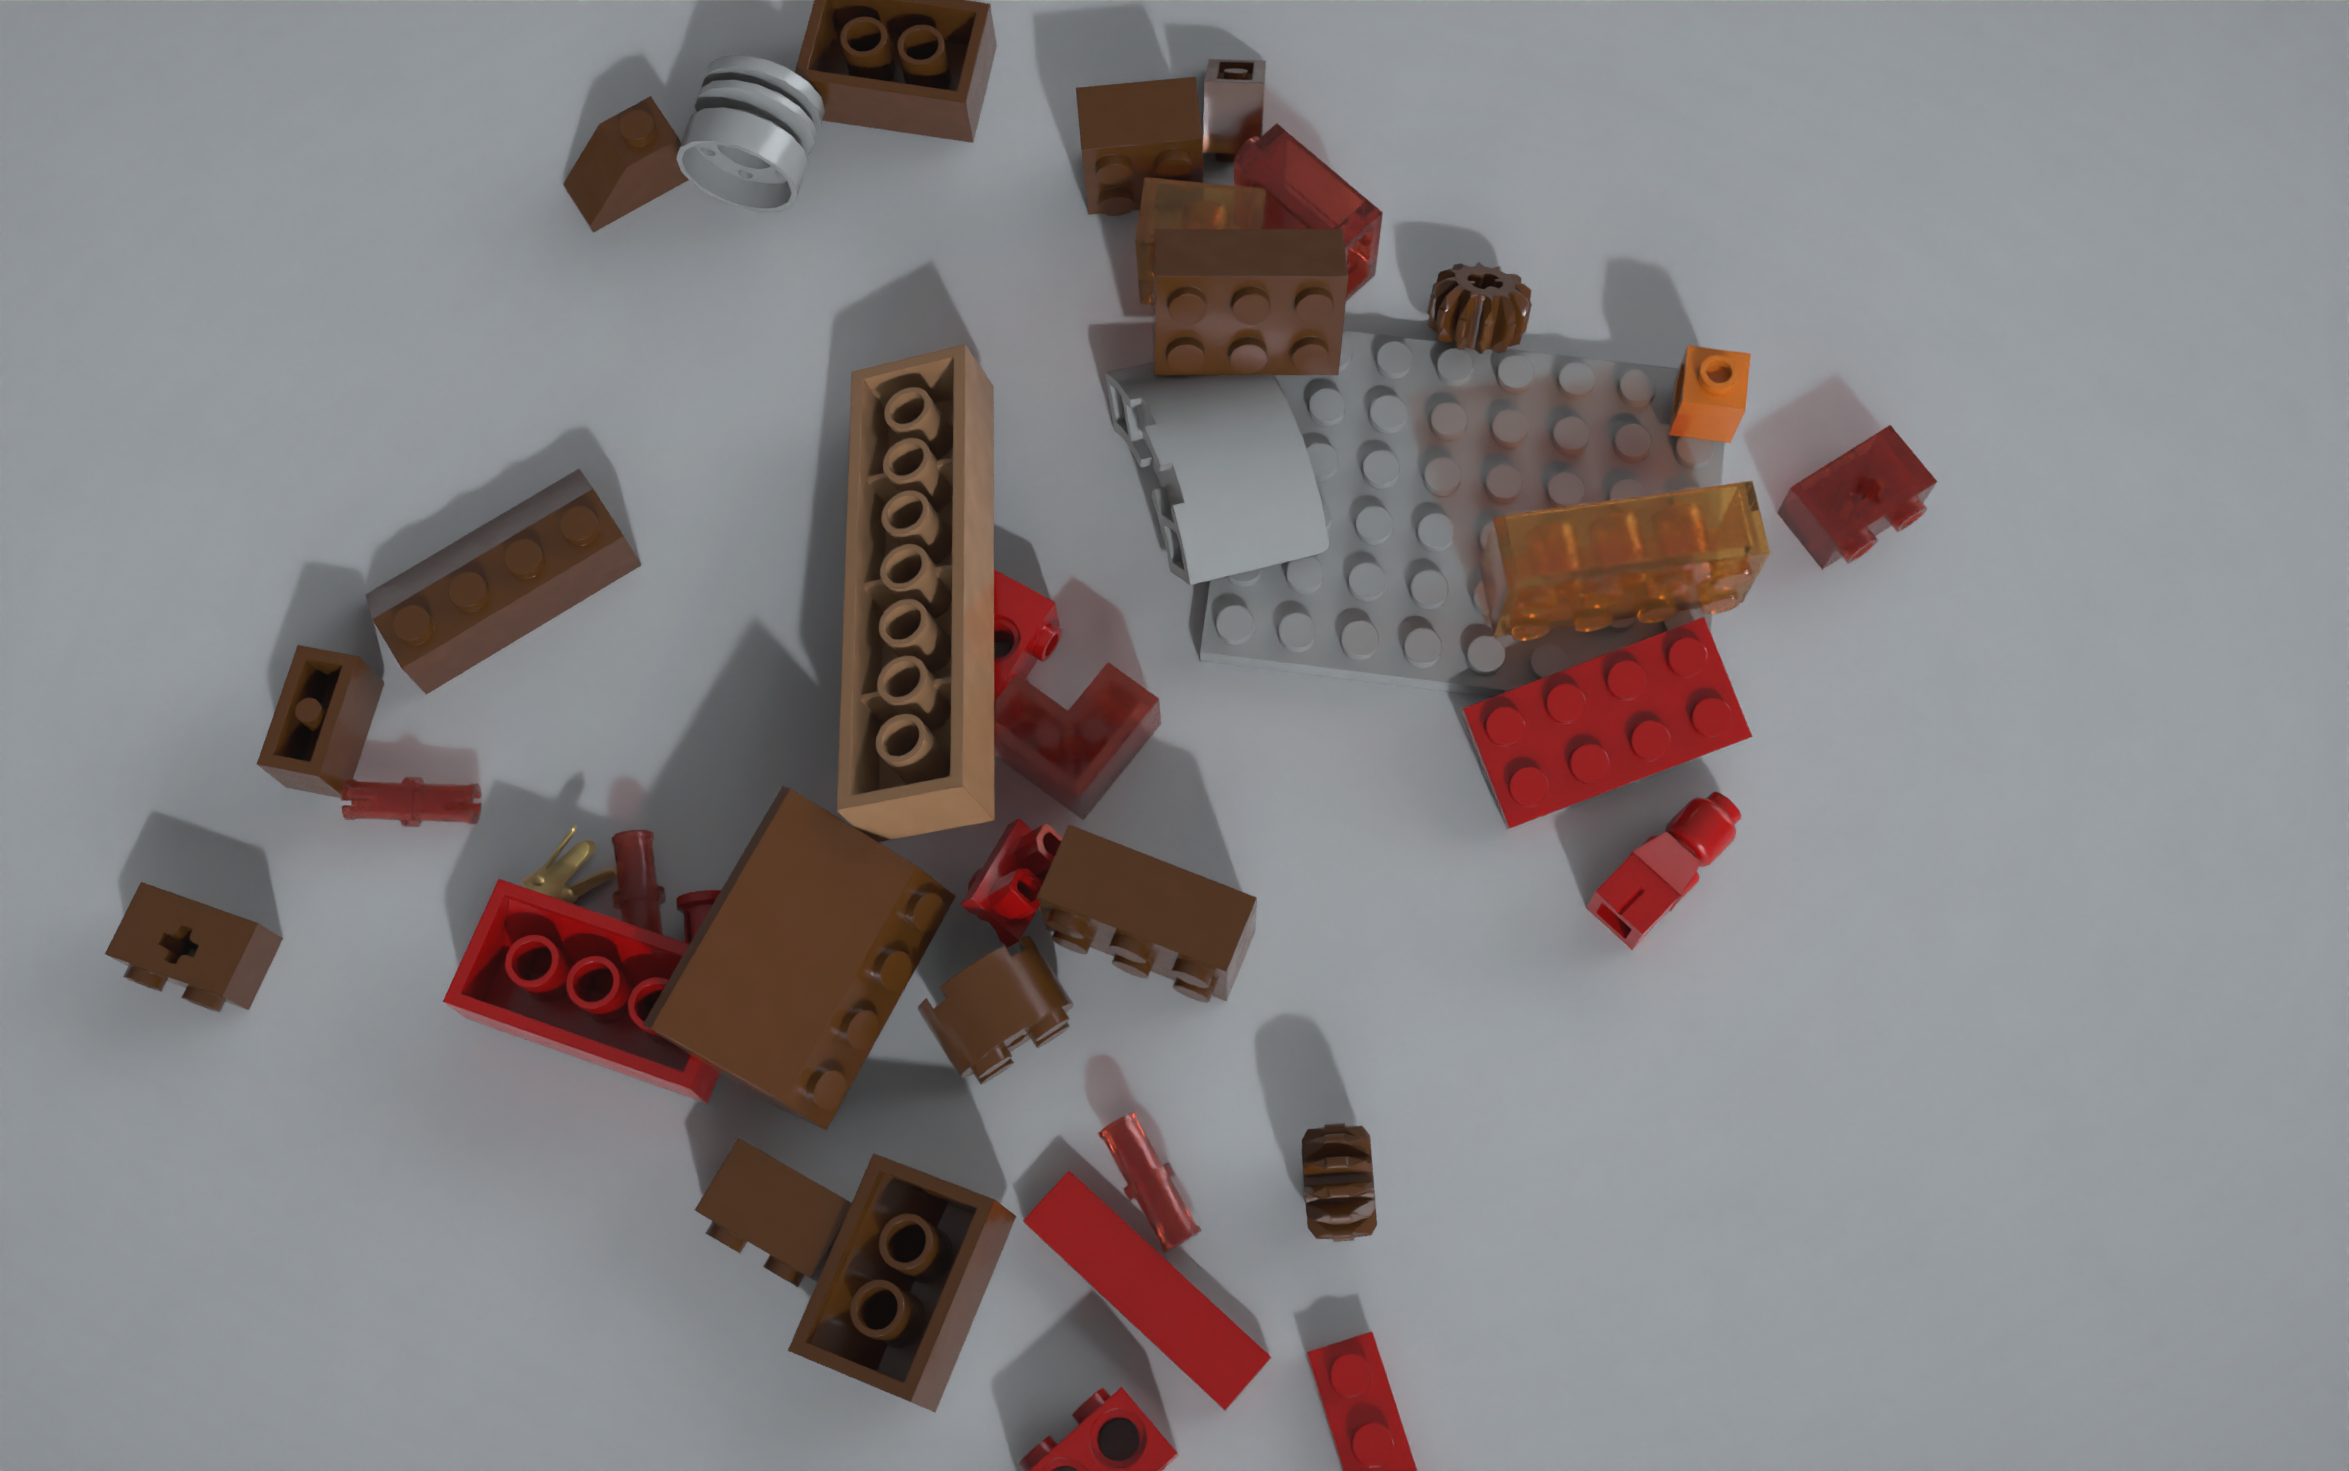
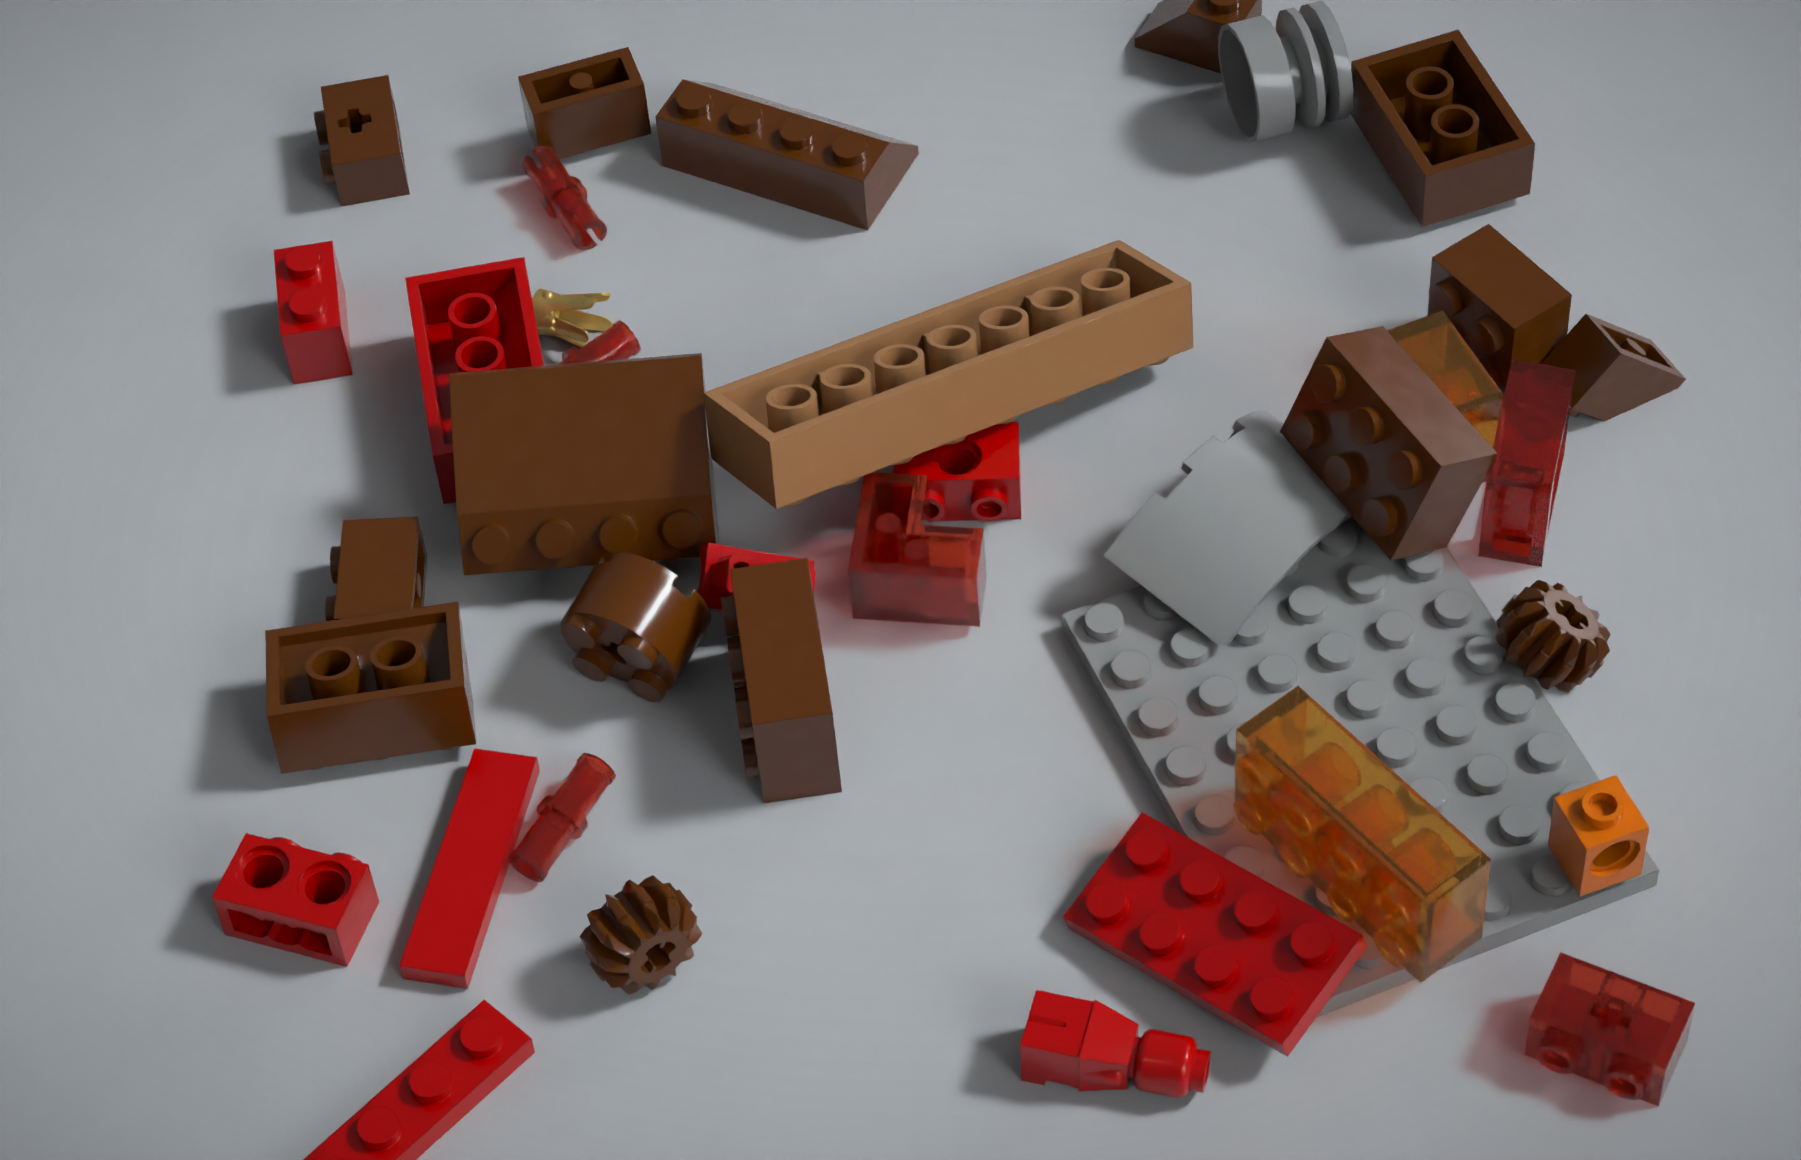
camera: 60 degrees right, 20 degrees down
none -> red brick [273,241,353,384]

